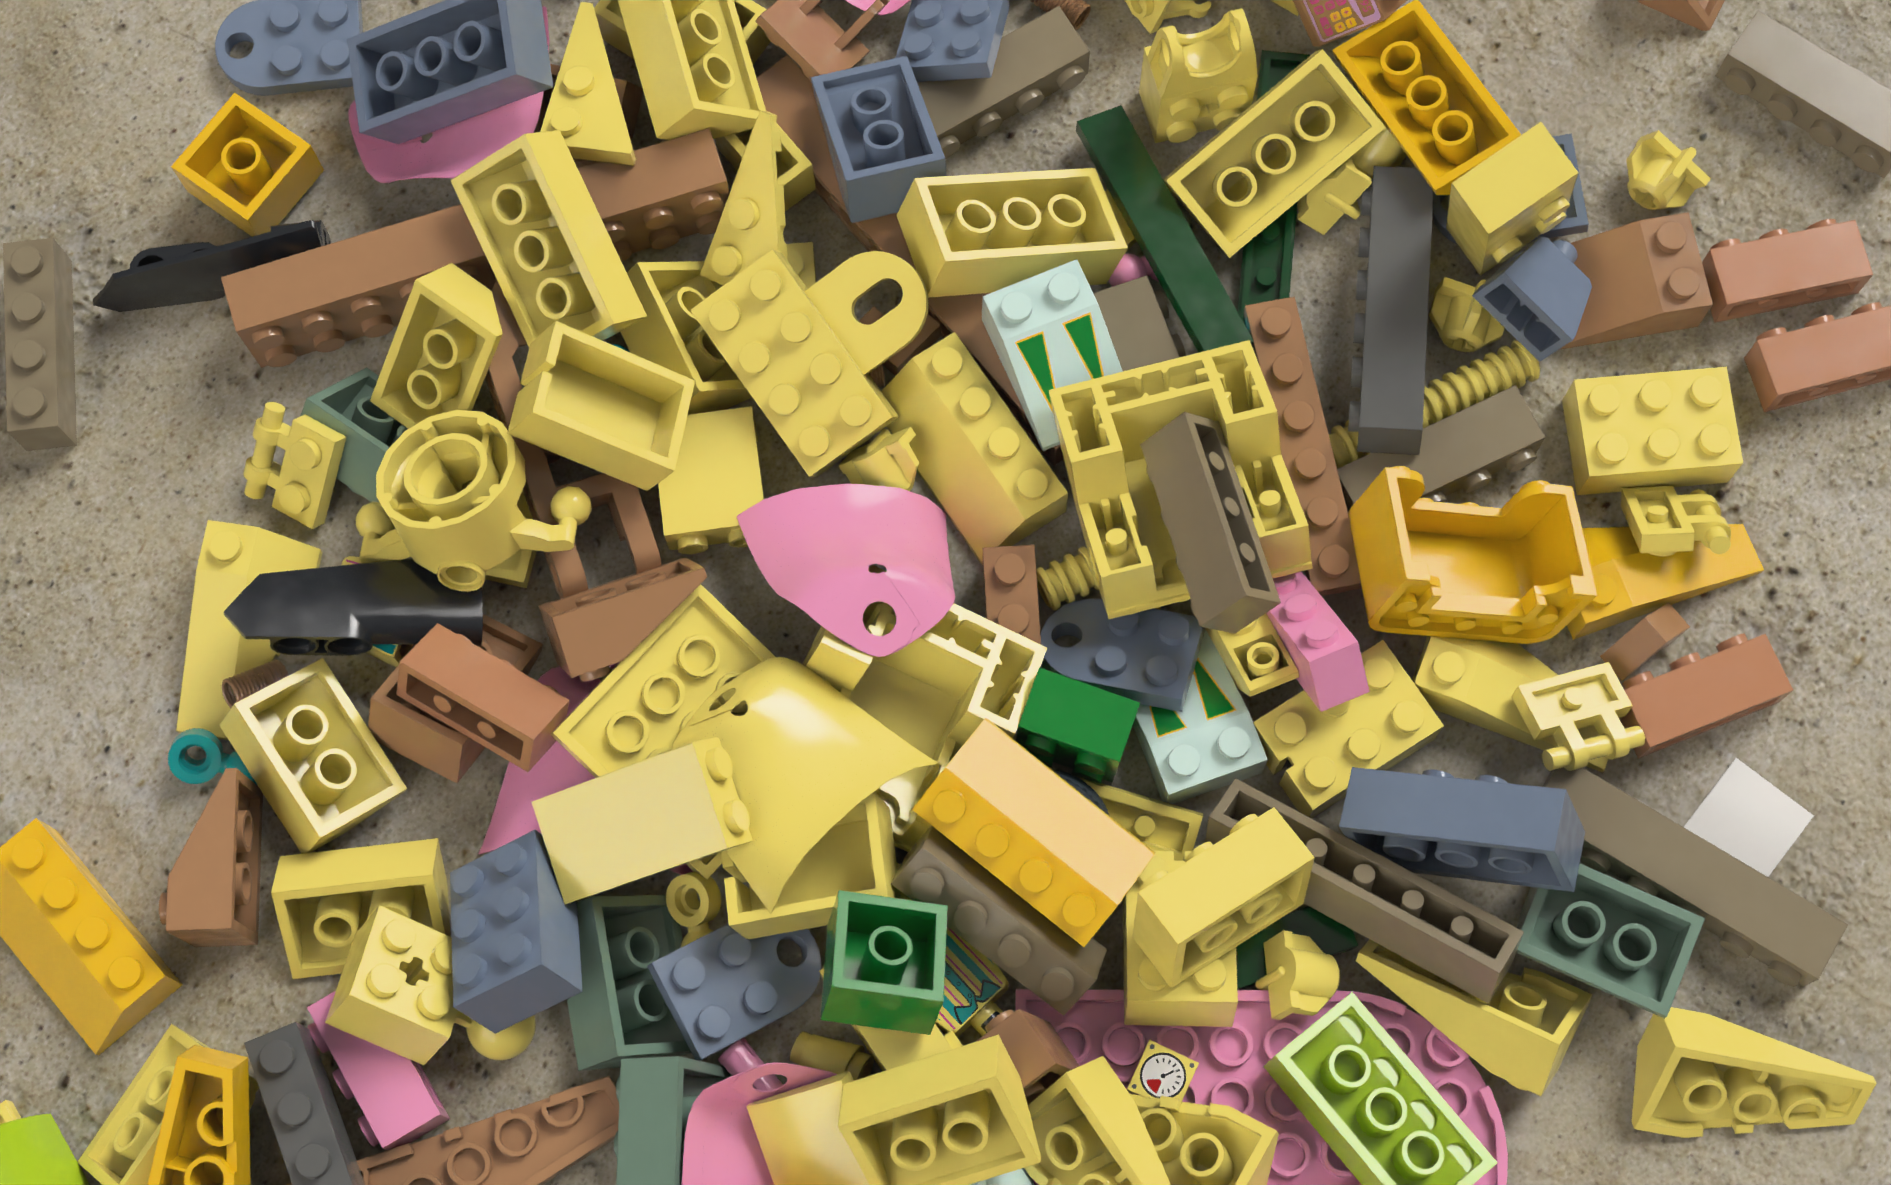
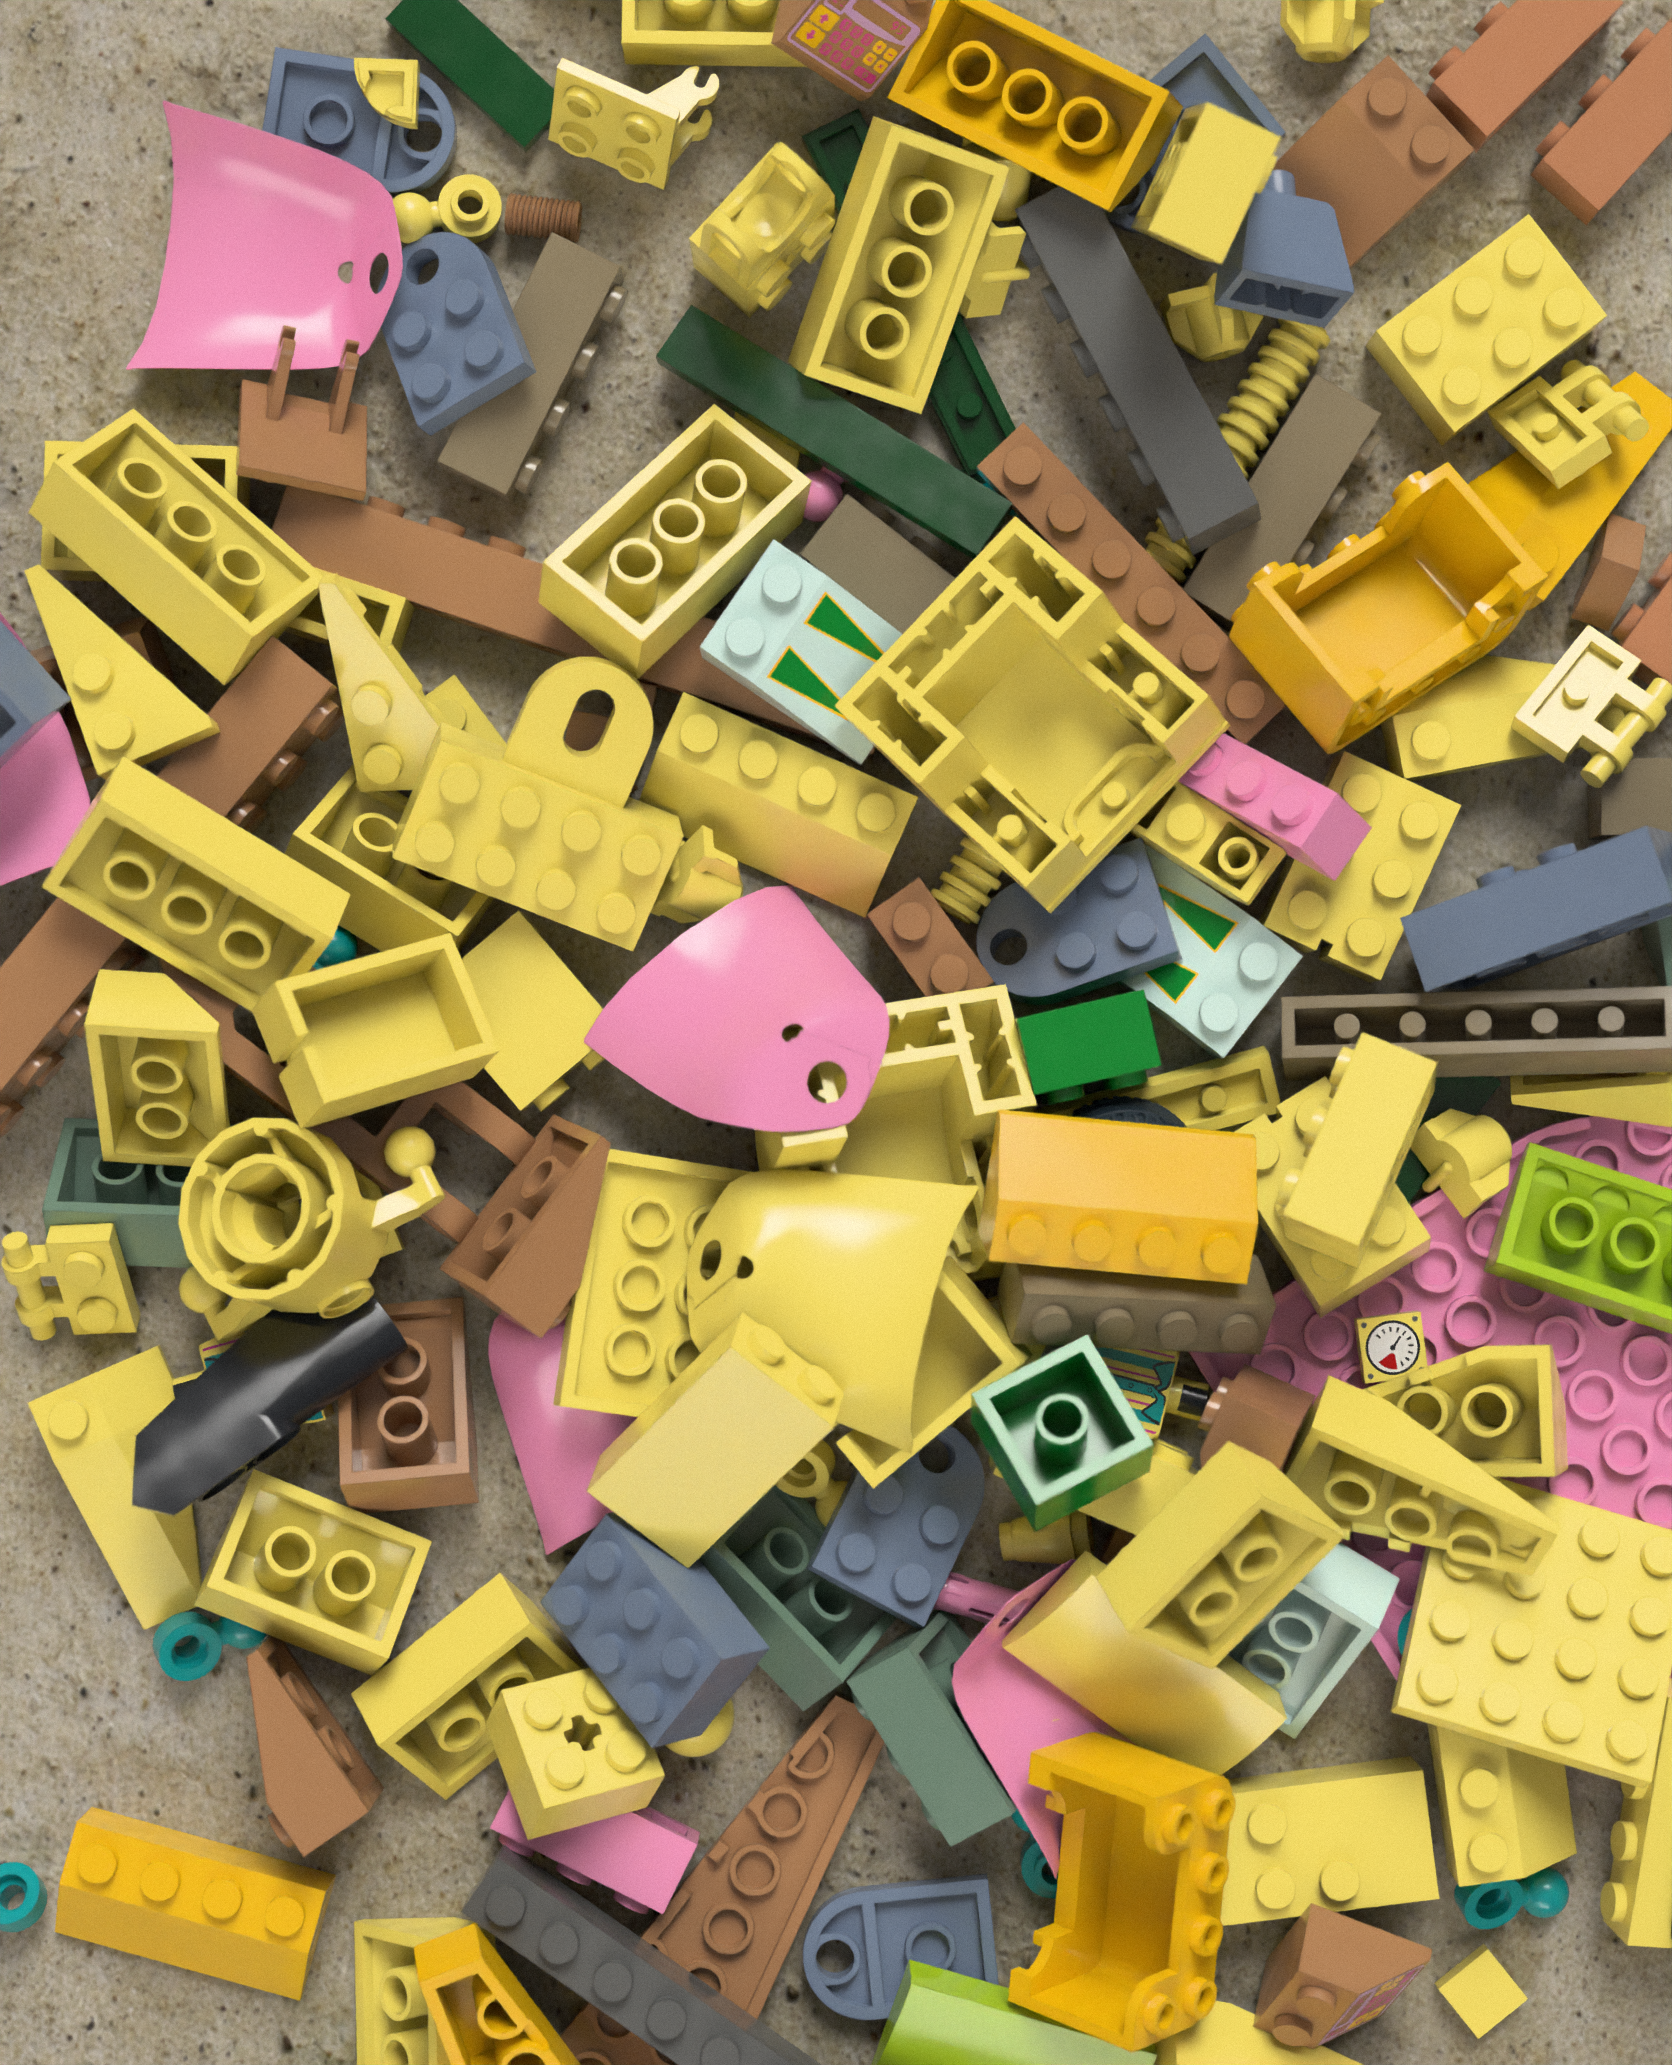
camera: 40 degrees left, 15 degrees up
medium nougat piece [222,660,289,708] -> none
nougat brick [396,623,570,772] -> none
sand blue slope [811,56,947,223] -> none
dark tan brick [1140,412,1281,634] -> none

